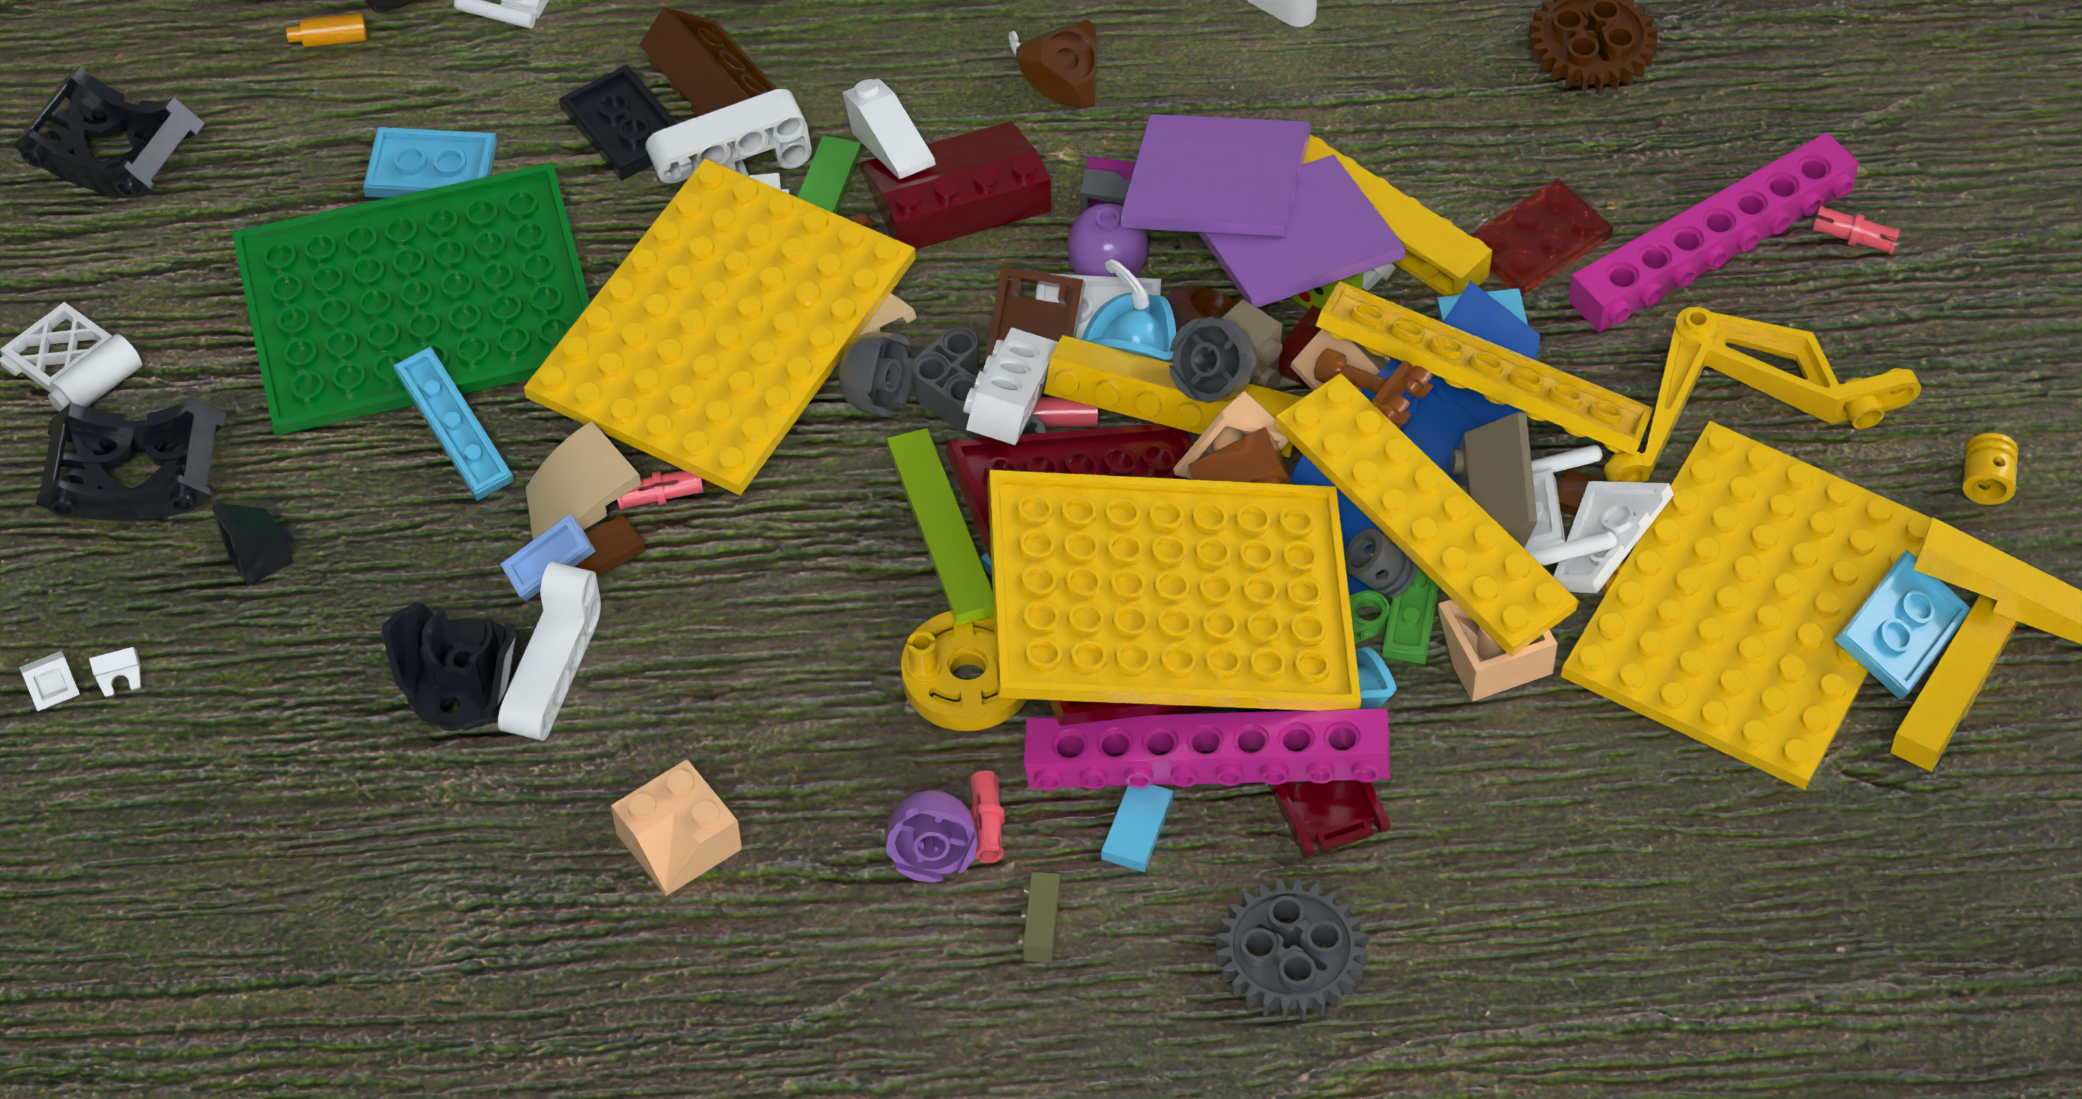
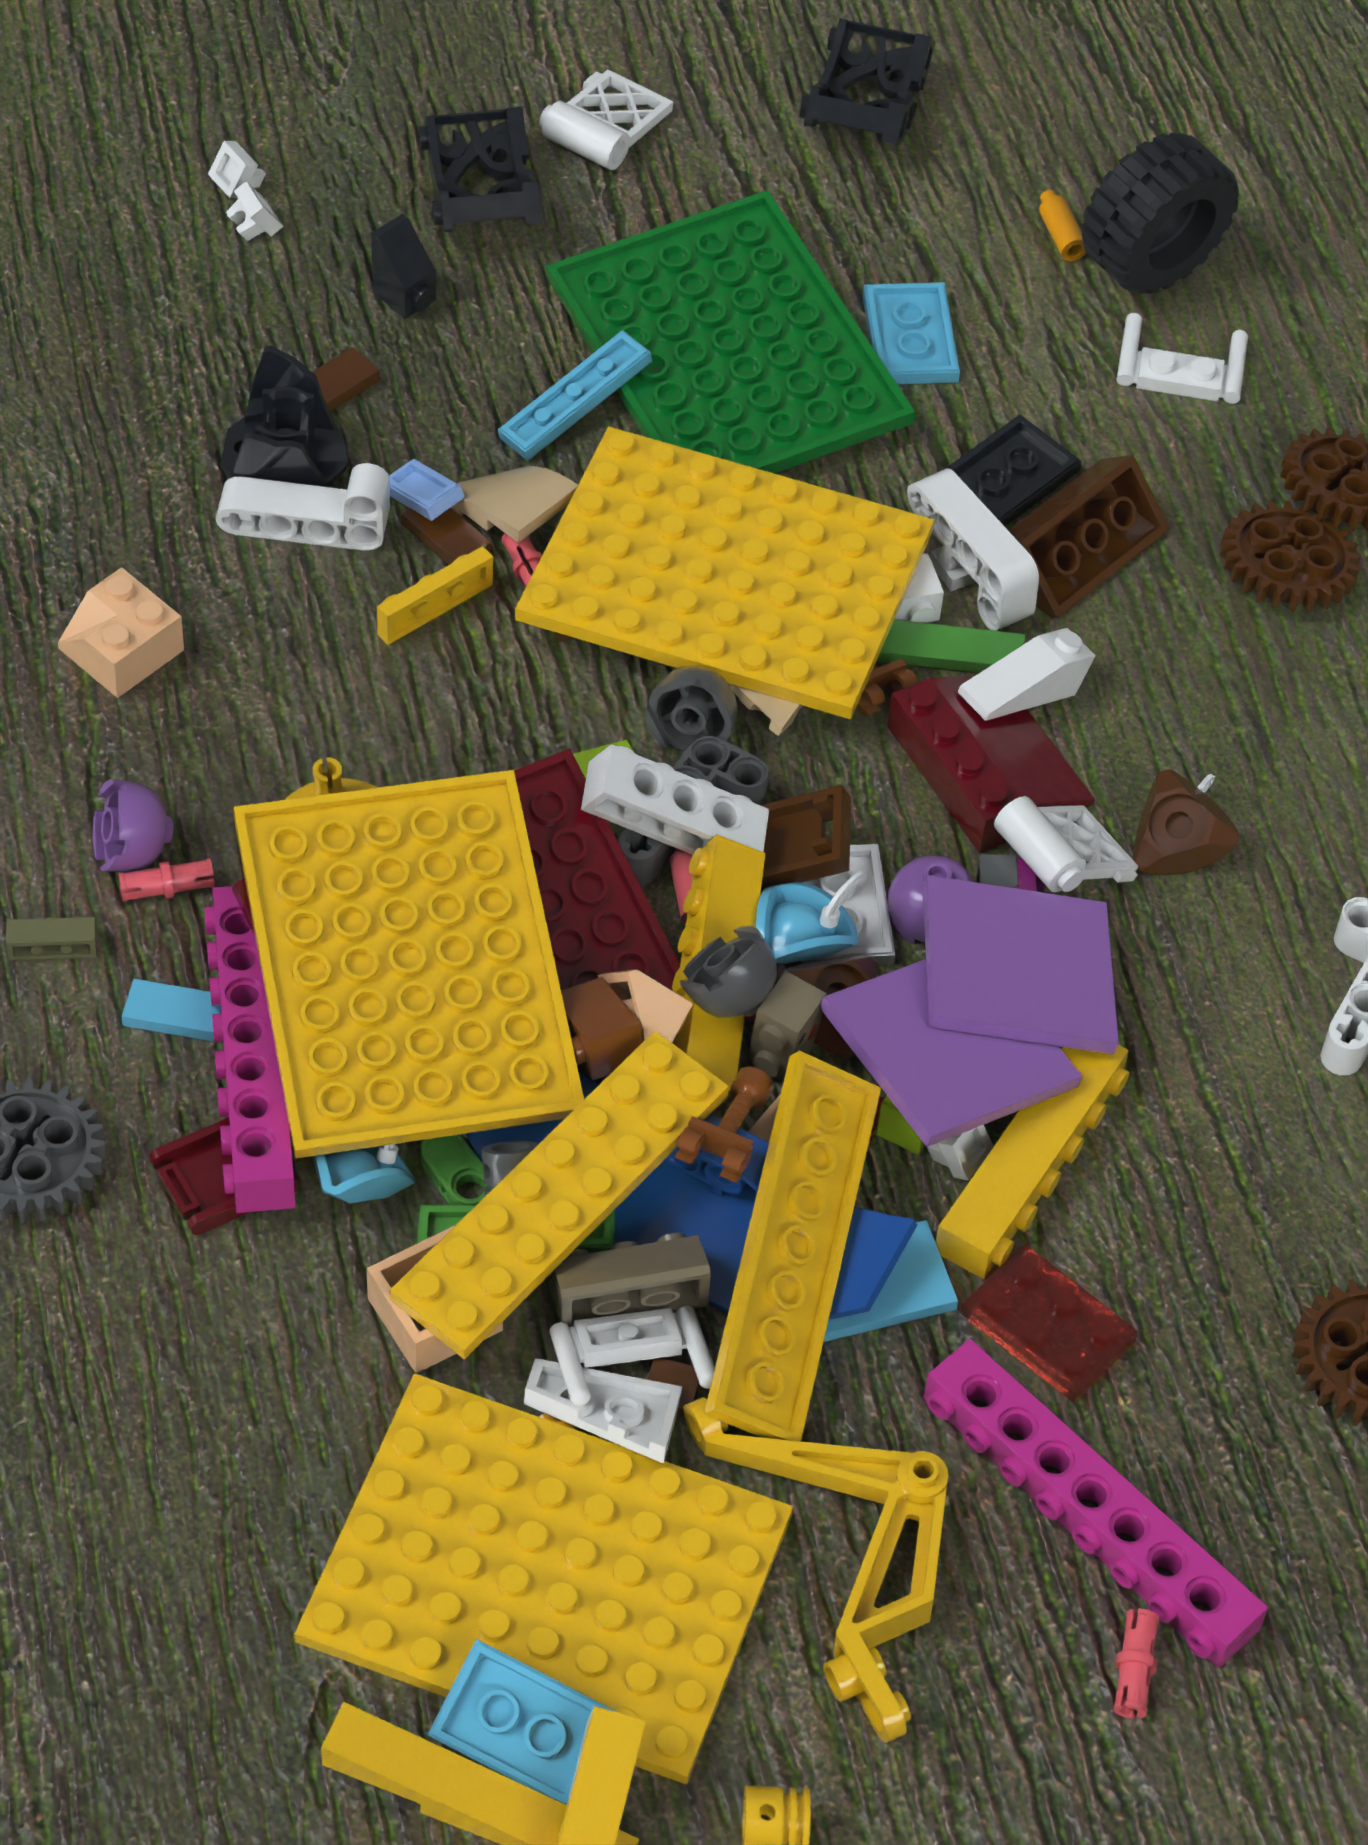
camera: 75 degrees right, 0 degrees up
none -> reddish brown tile [313,347,380,411]
none -> yellow plate [377,546,493,645]
none -> white piece [994,796,1139,893]

